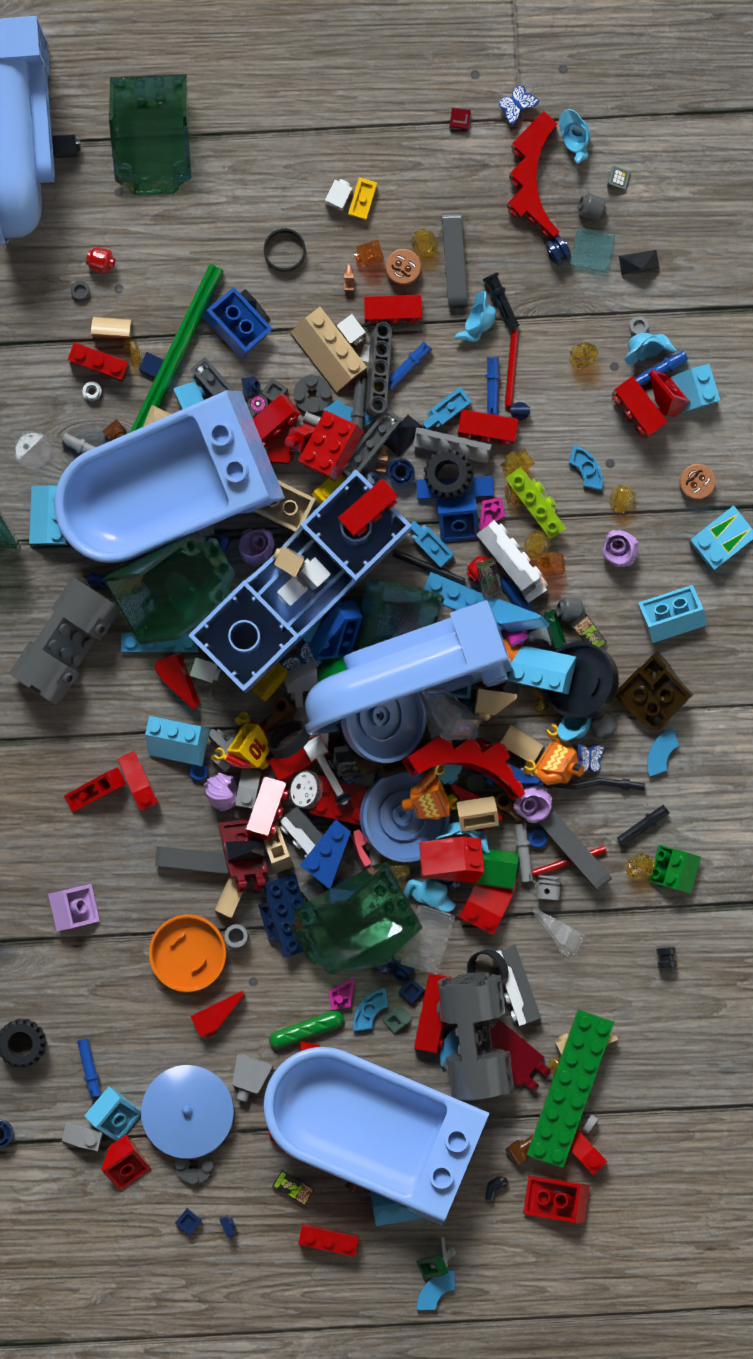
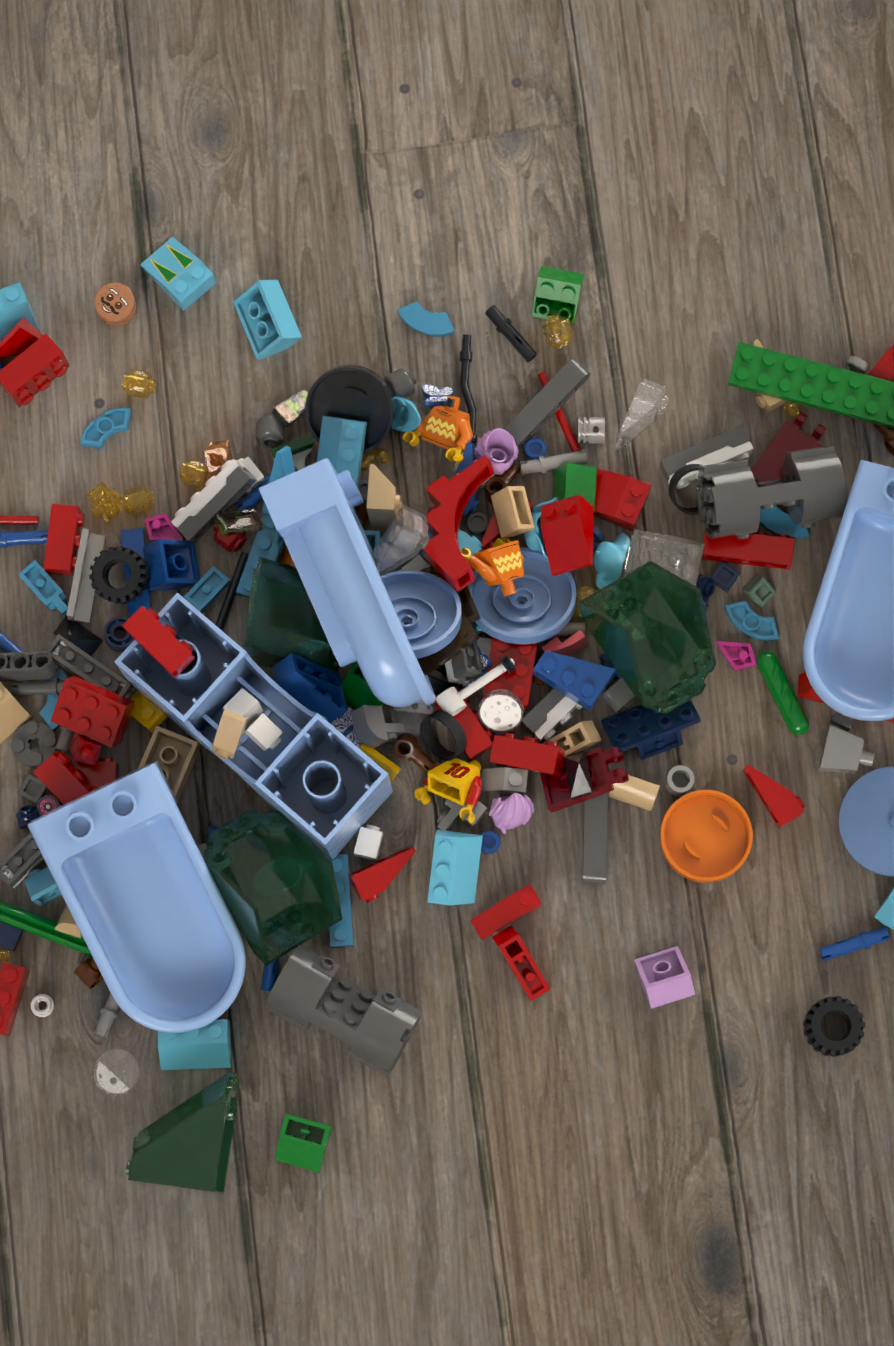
camera: 85 degrees left, 10 degrees down
lavender hair [238,528,275,566] -> none
nougat piece [376,446,388,473] -> none
tan brick [501,725,544,761] -> none
lime bracket [506,467,566,539] -> none
dark blue plate [510,402,530,421] -> none
lavender hair [601,530,639,567] -> none
dark brown slope [615,652,693,730] -> none
black wheel [656,947,677,968] -> none

